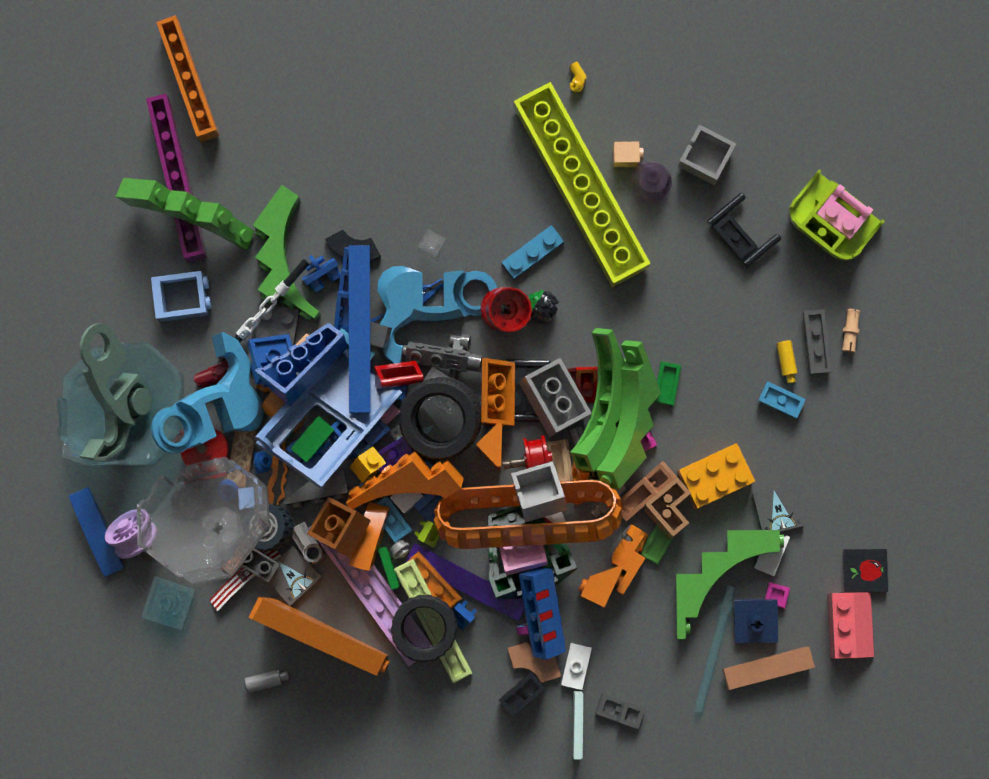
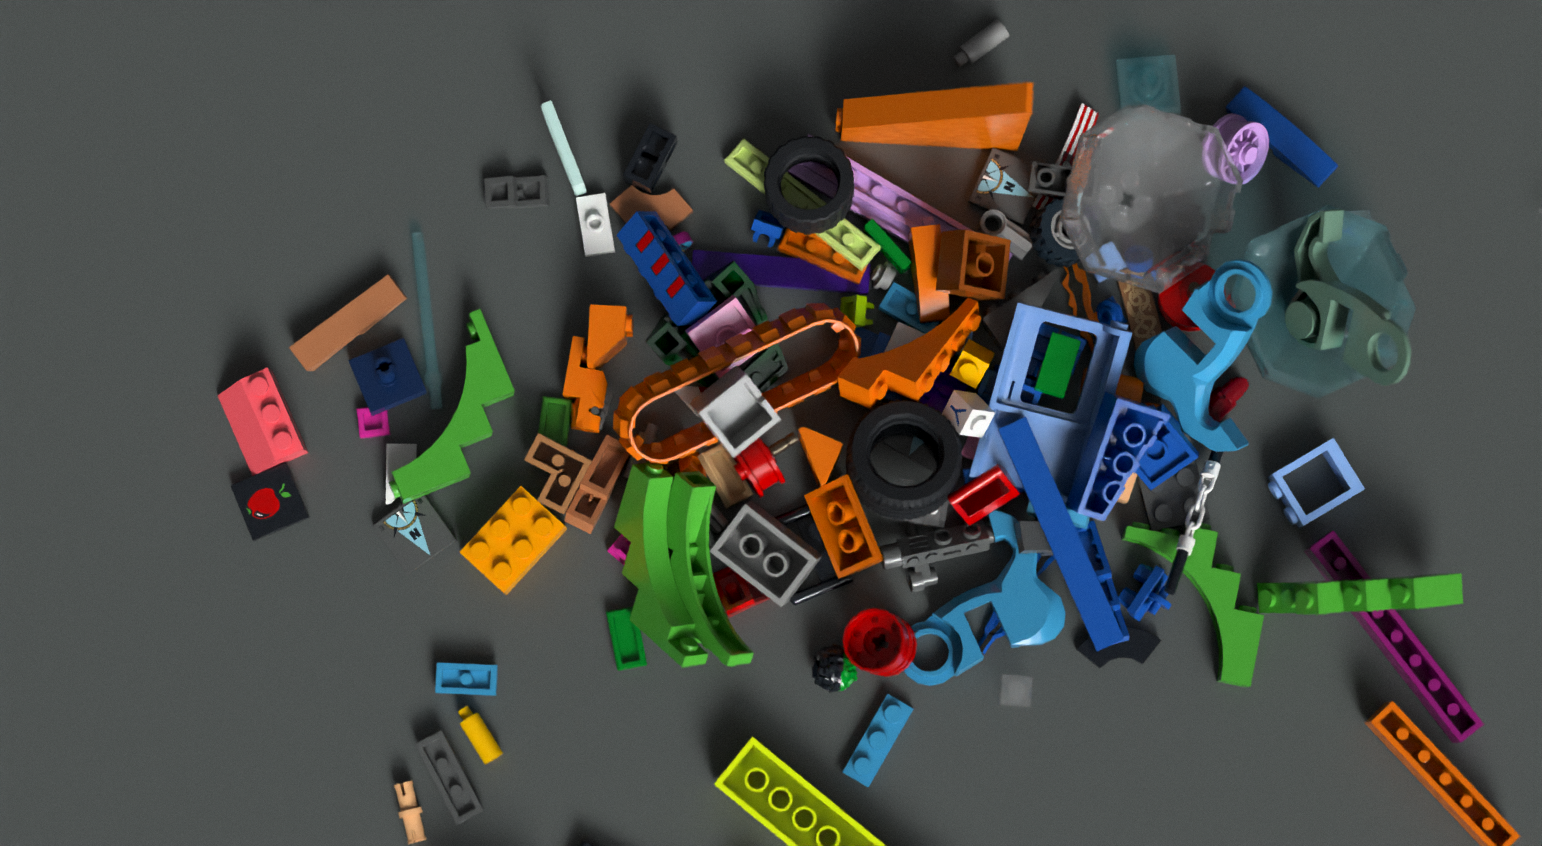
camera: 155 degrees right, 0 degrees up
none -> white brick [941,390,995,438]

